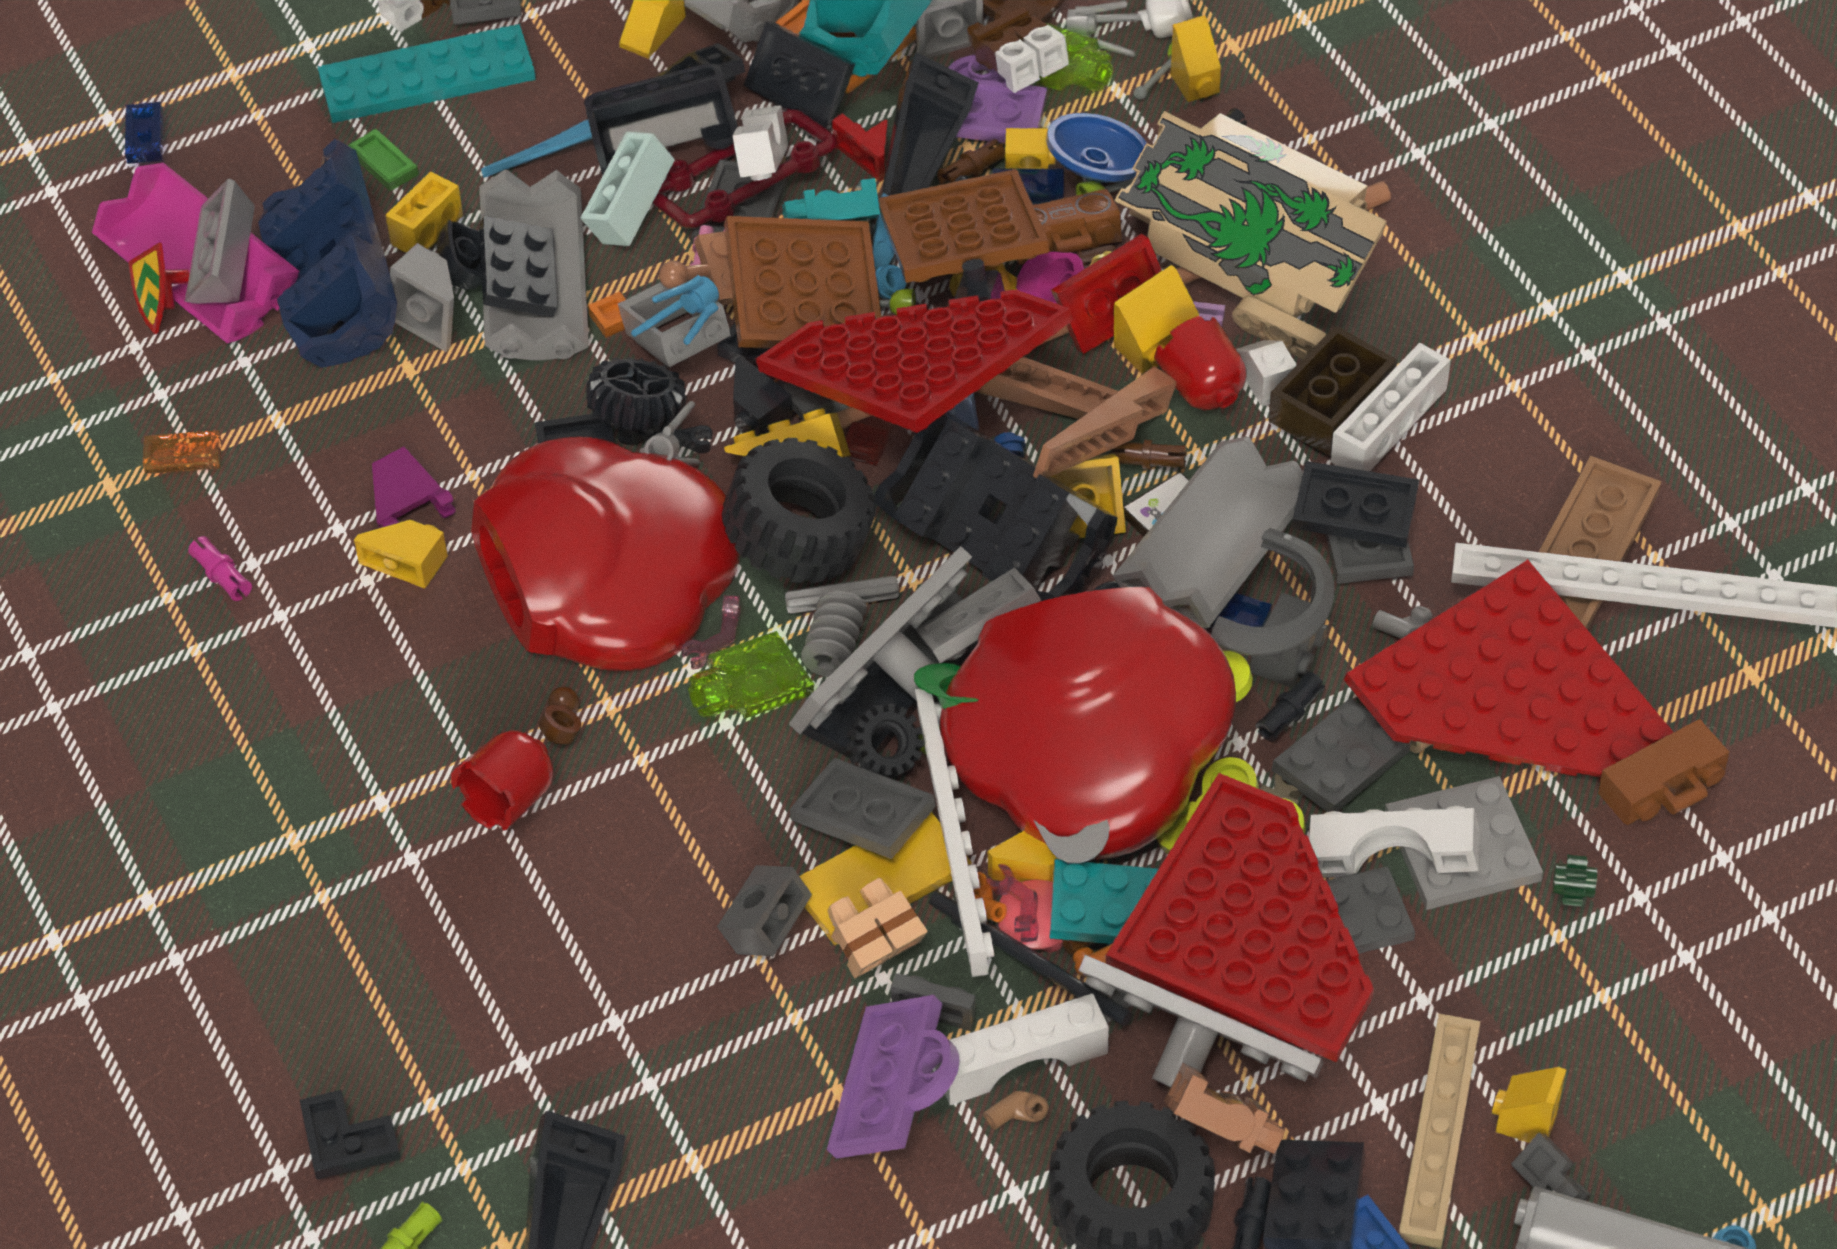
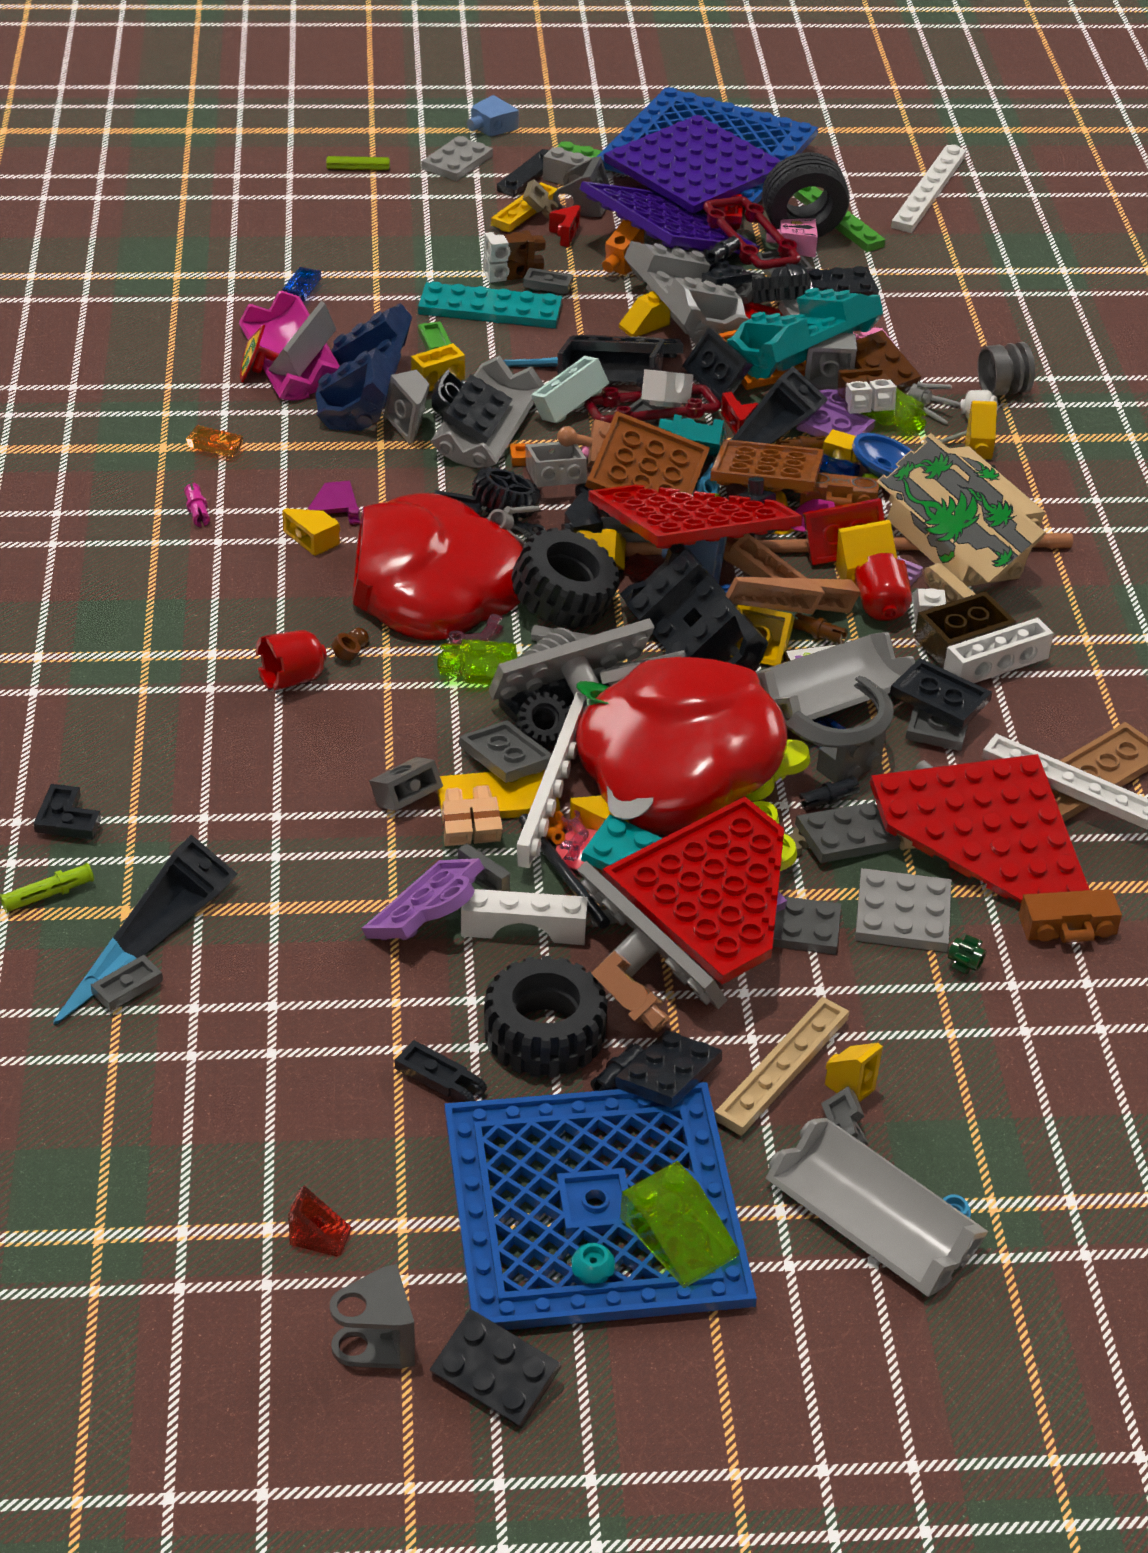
camera: 20 degrees right, 10 degrees down
dark azure plant [631,275,719,345] -> none
medium nougat arm [983,1091,1049,1130] -> none
white arch [1309,806,1480,877] -> none

